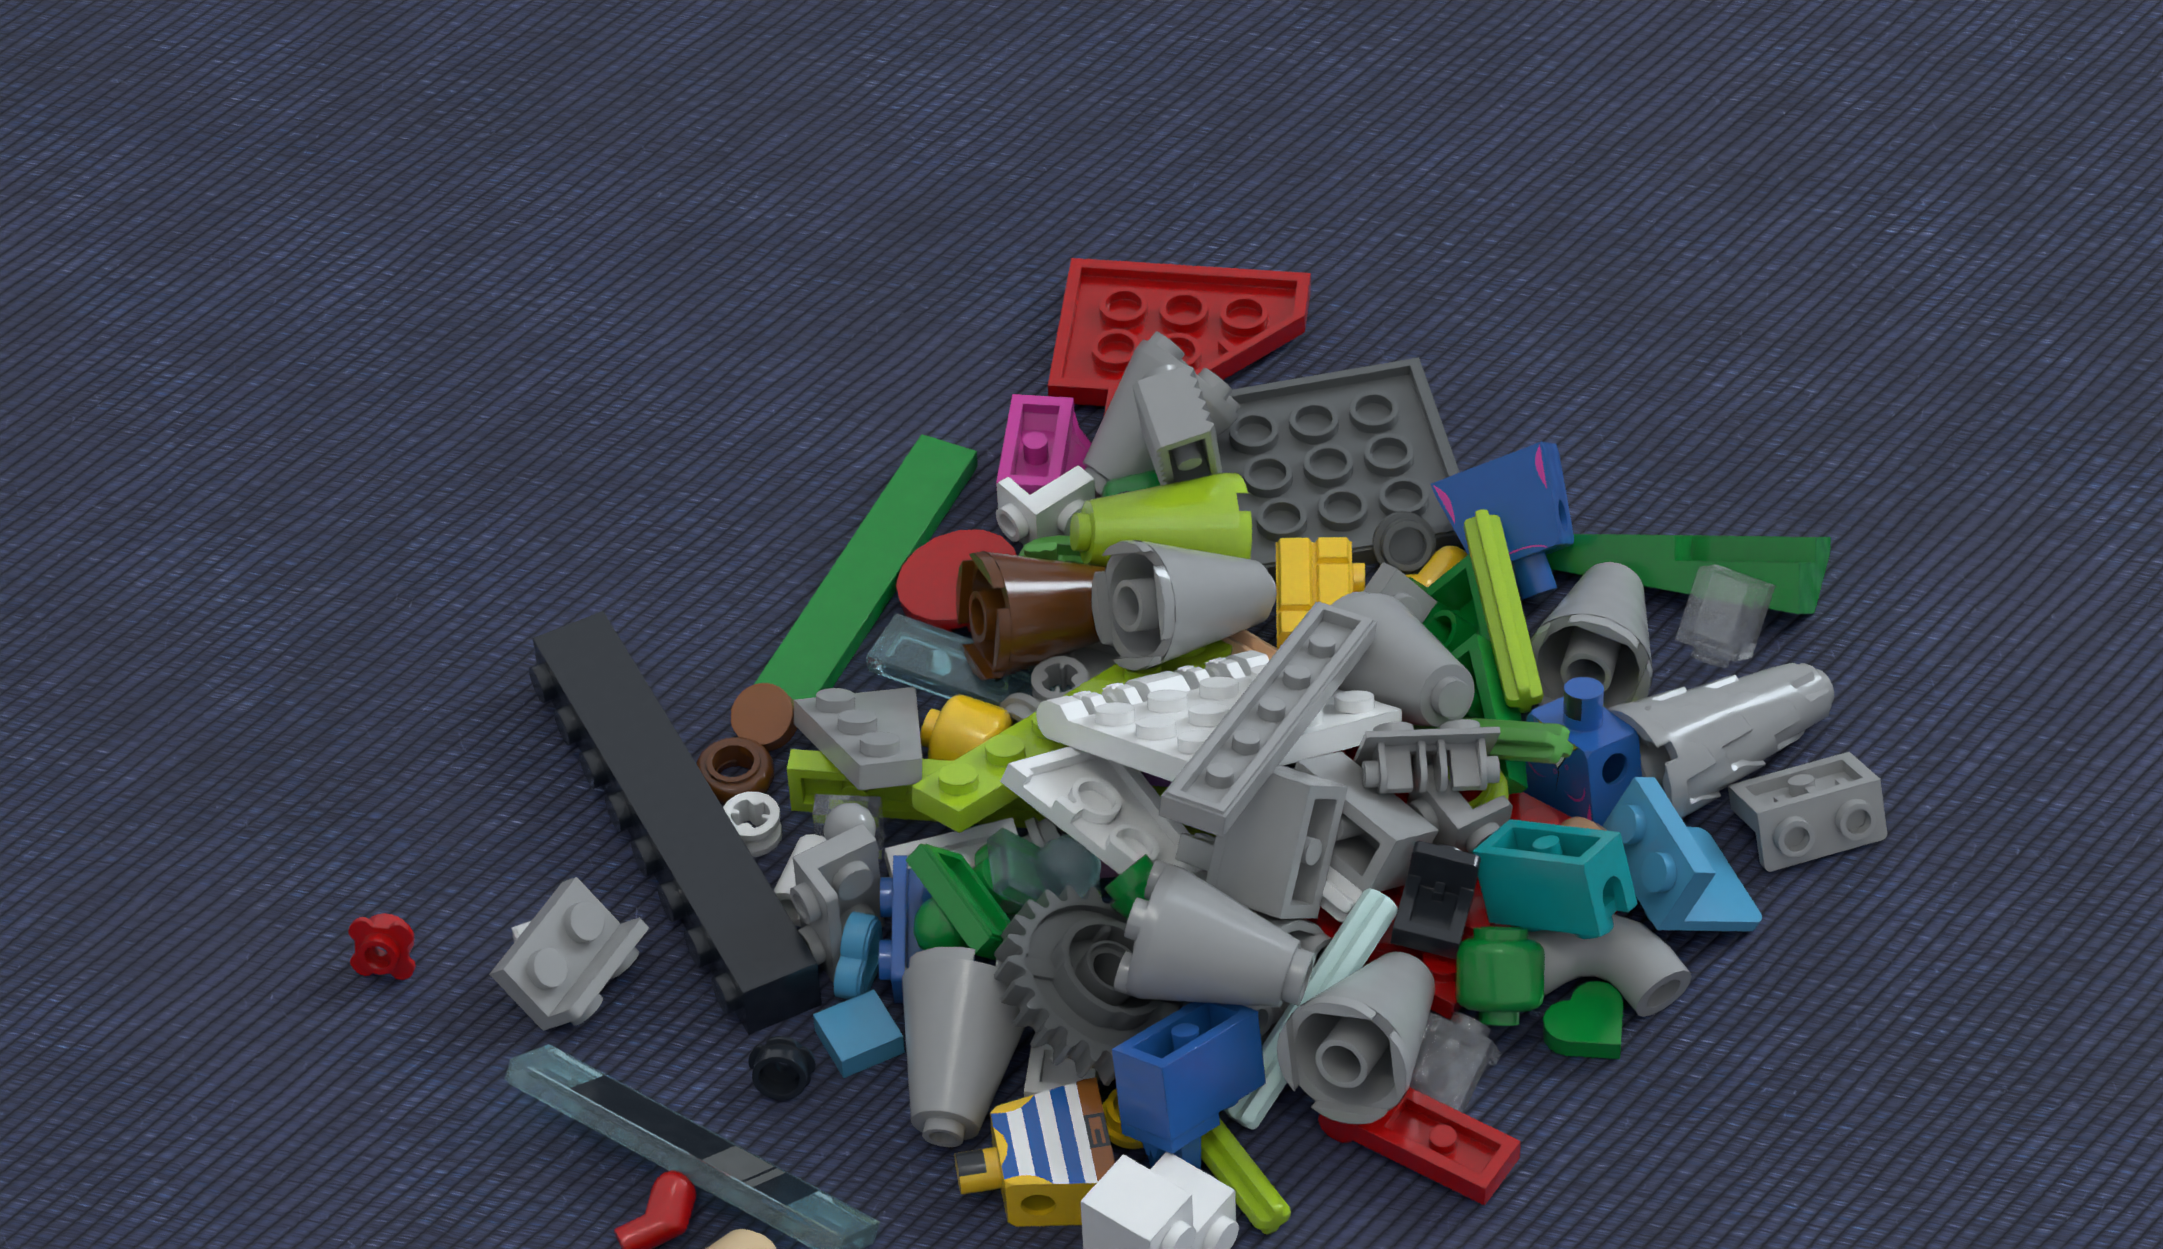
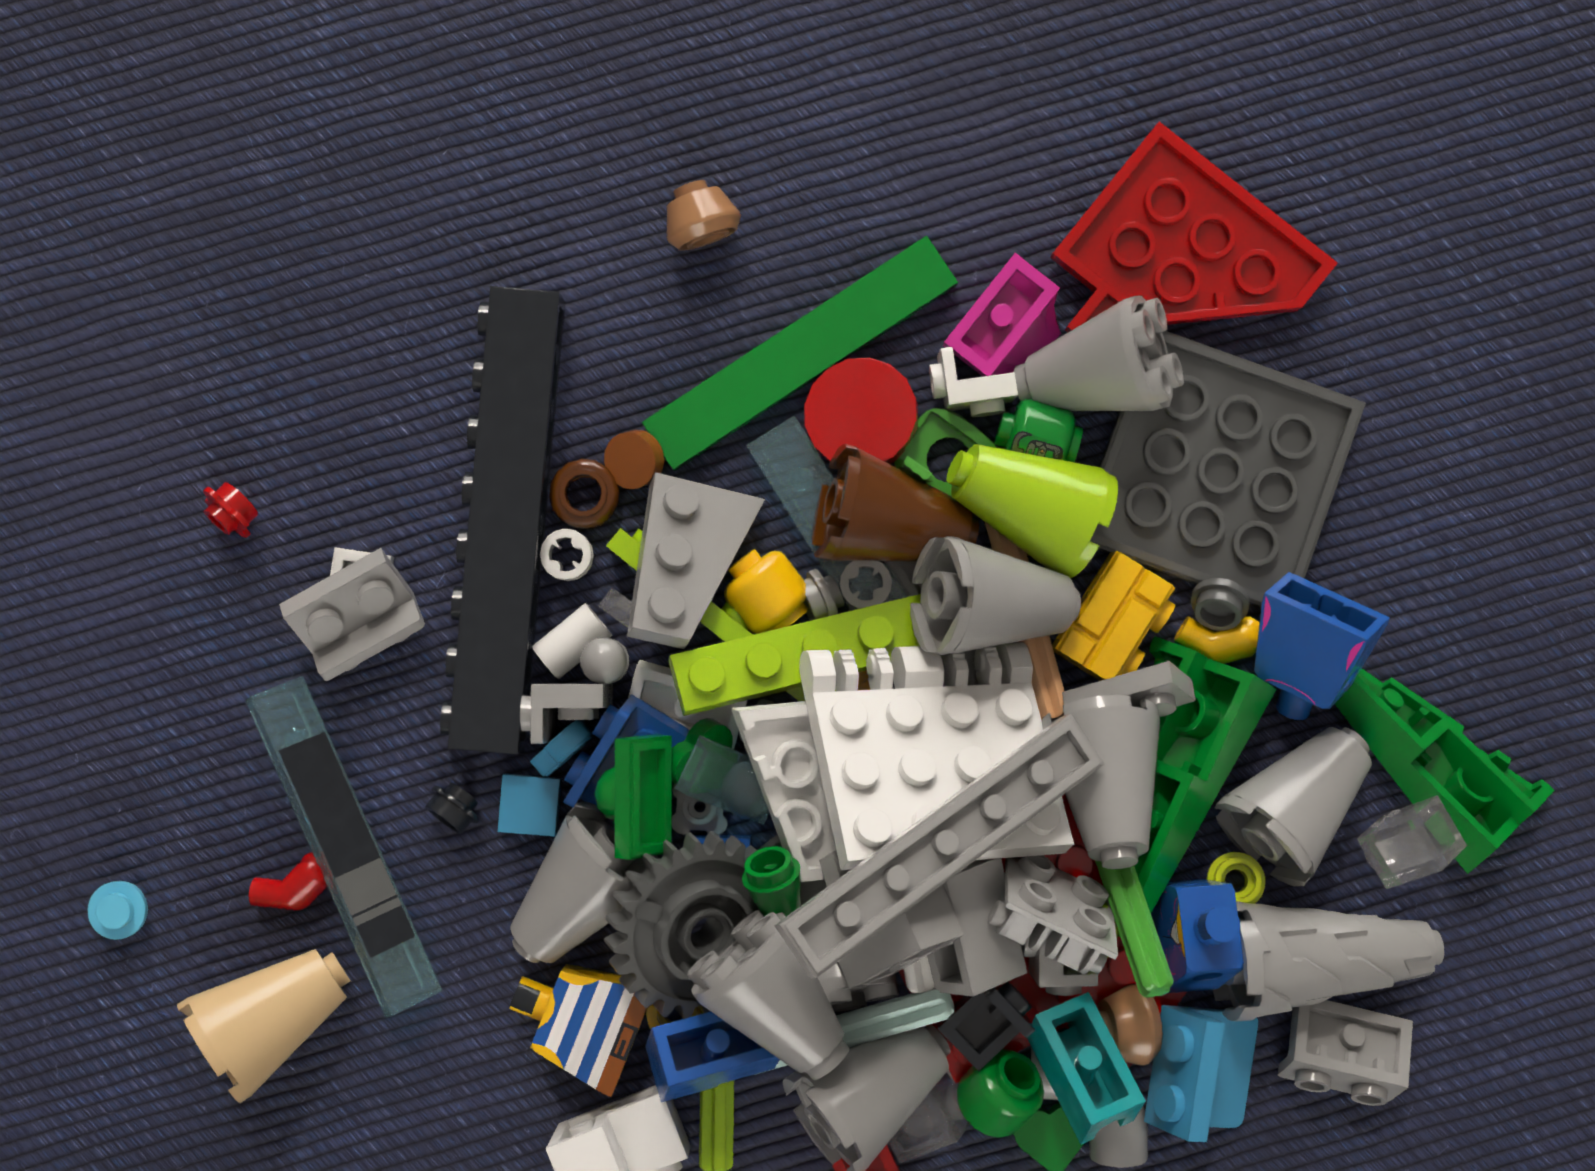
camera: 25 degrees right, 40 degrees up
light grey brick [1132,365,1223,485] -> none
lime axle [1463,509,1544,713] -> none
none -> medium nougat cone [666,180,741,251]

